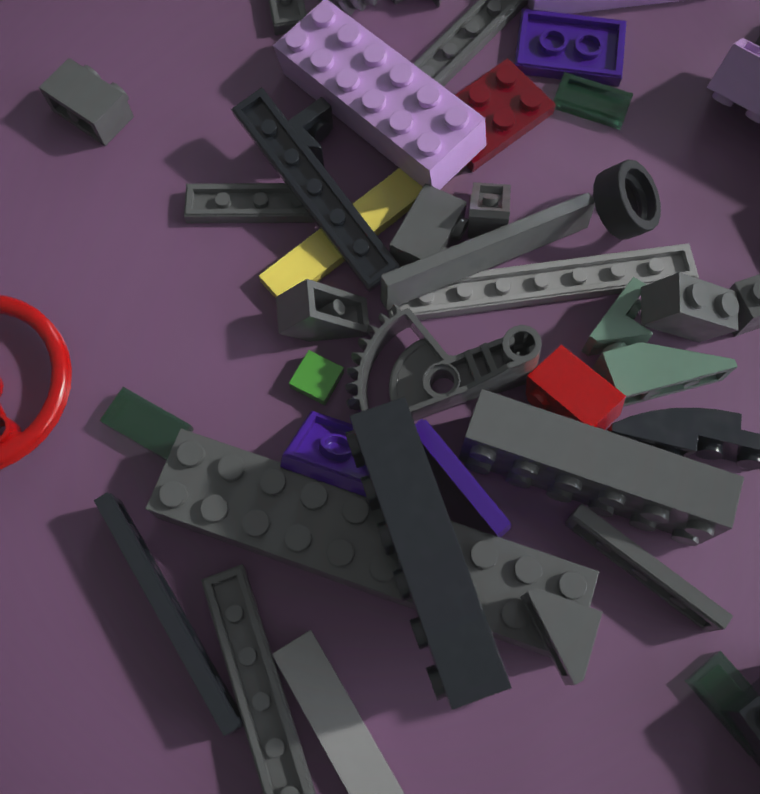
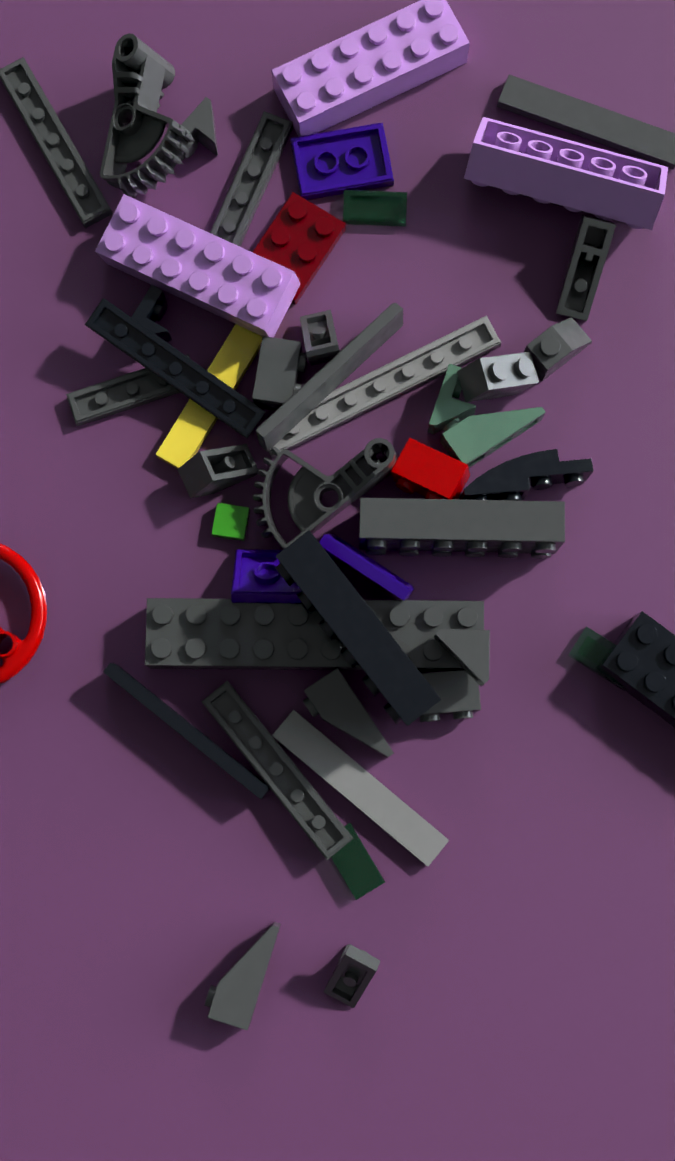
camera: 15 degrees left, 10 degrees up
clear green tile [100,387,194,461] -> none
dark grey tile [565,503,733,632] -> none
black tyre [593,159,661,239] -> none
none -> dark grey slope [303,668,394,757]
none -> dark grey brick [420,670,481,722]

